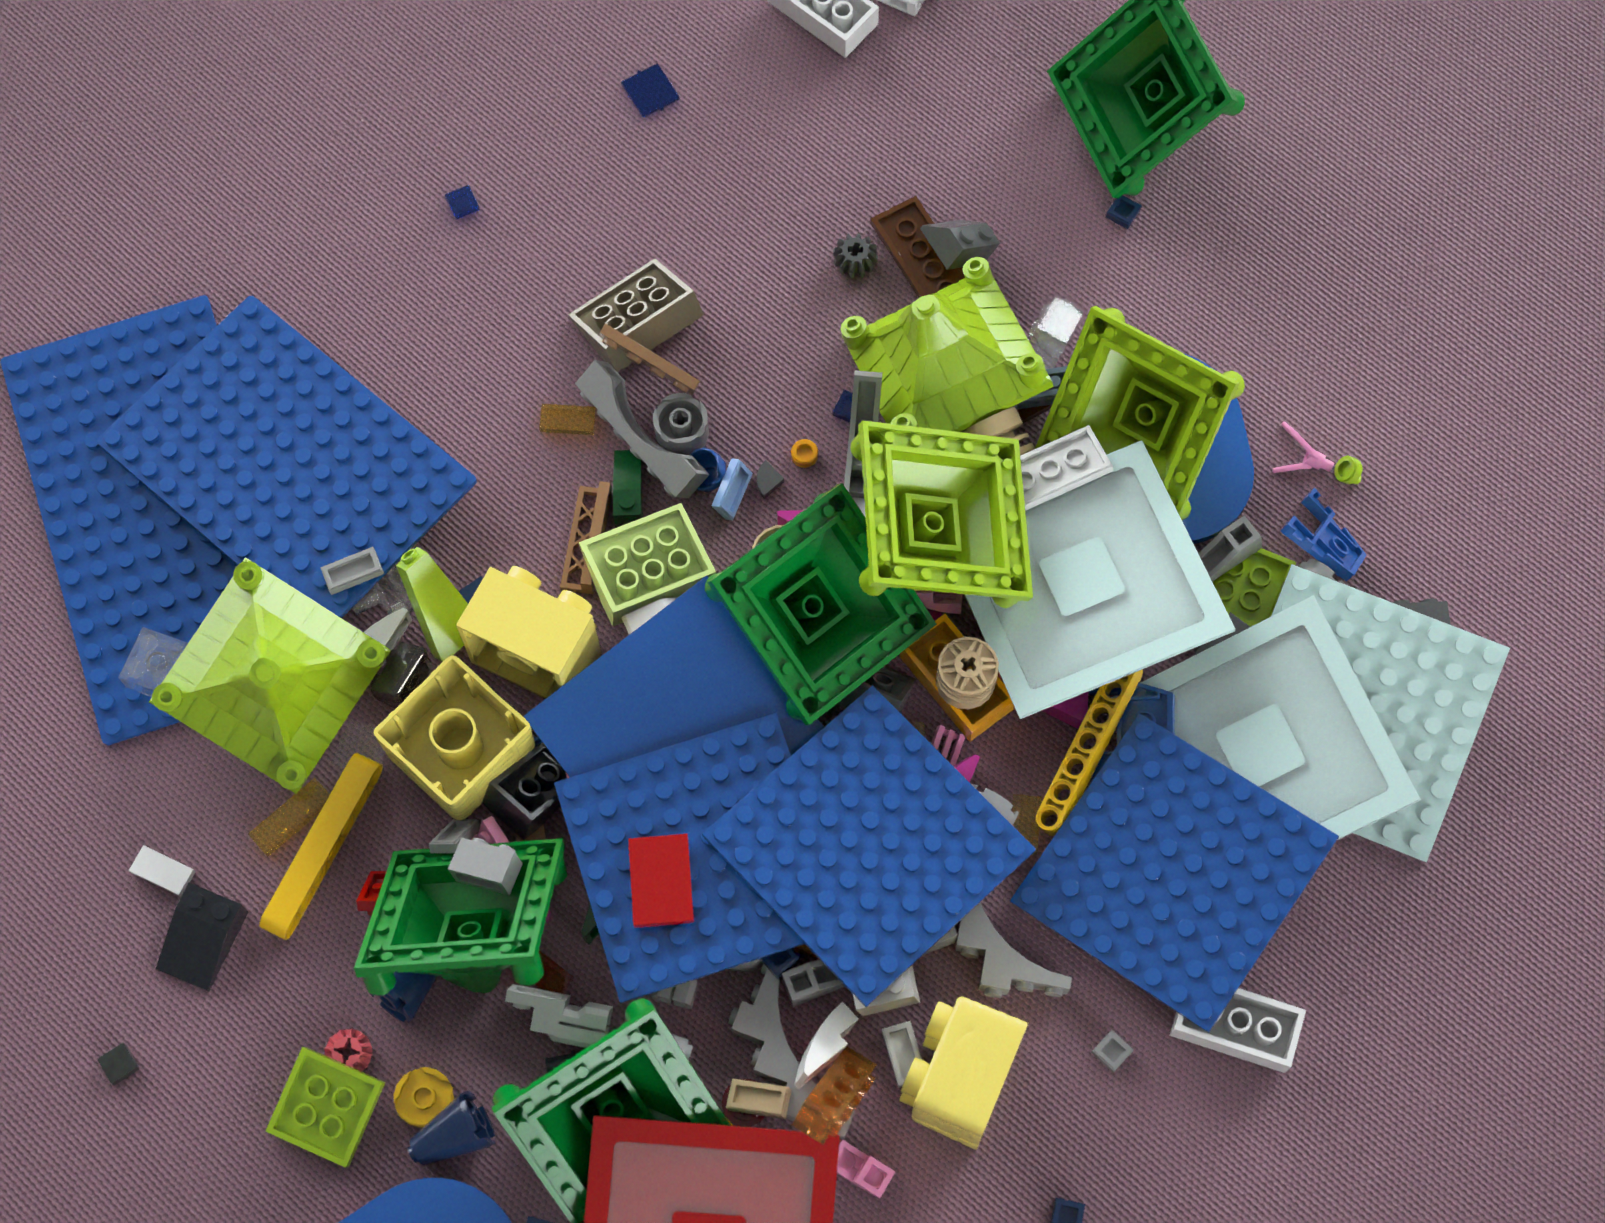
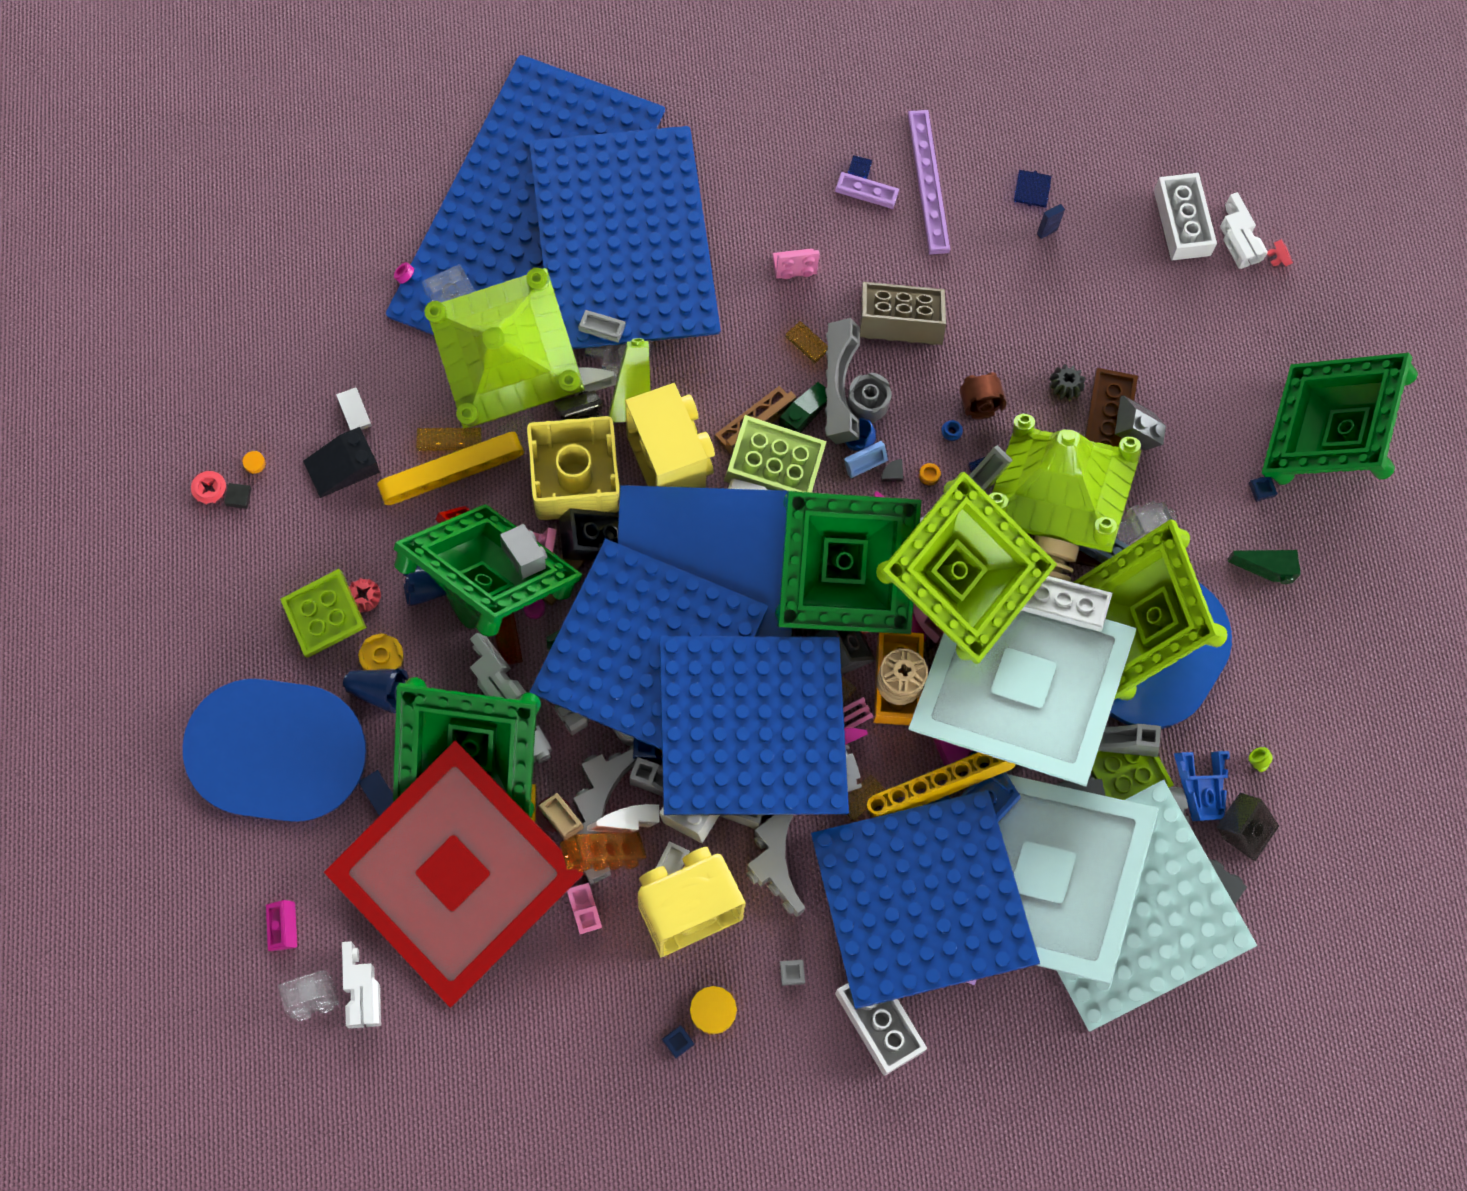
camera: 35 degrees right, 0 degrees up
light grey tile [429,819,480,853] -> none
medium nougat wing [600,323,700,396] -> none
red tile [628,833,694,928] -> none
bright pink plant [1272,421,1334,473] -> none
none -> coral gear [191,471,227,505]
none -> light orange tile [243,451,266,474]
none -> dark pink tile [394,262,414,284]
none -> yellow tile [690,986,737,1035]
none -> bright pink bracket [773,249,820,279]
none -> lavender tile [835,172,899,209]
none -> lavender tile [908,110,950,255]
none -> blue plate [941,420,963,441]
none -> copper brick [959,372,1007,419]
none -> dark blue tile [1037,204,1065,239]
none -> clear smoke slope [1216,792,1279,861]
none -> dark green slope [1228,550,1301,584]

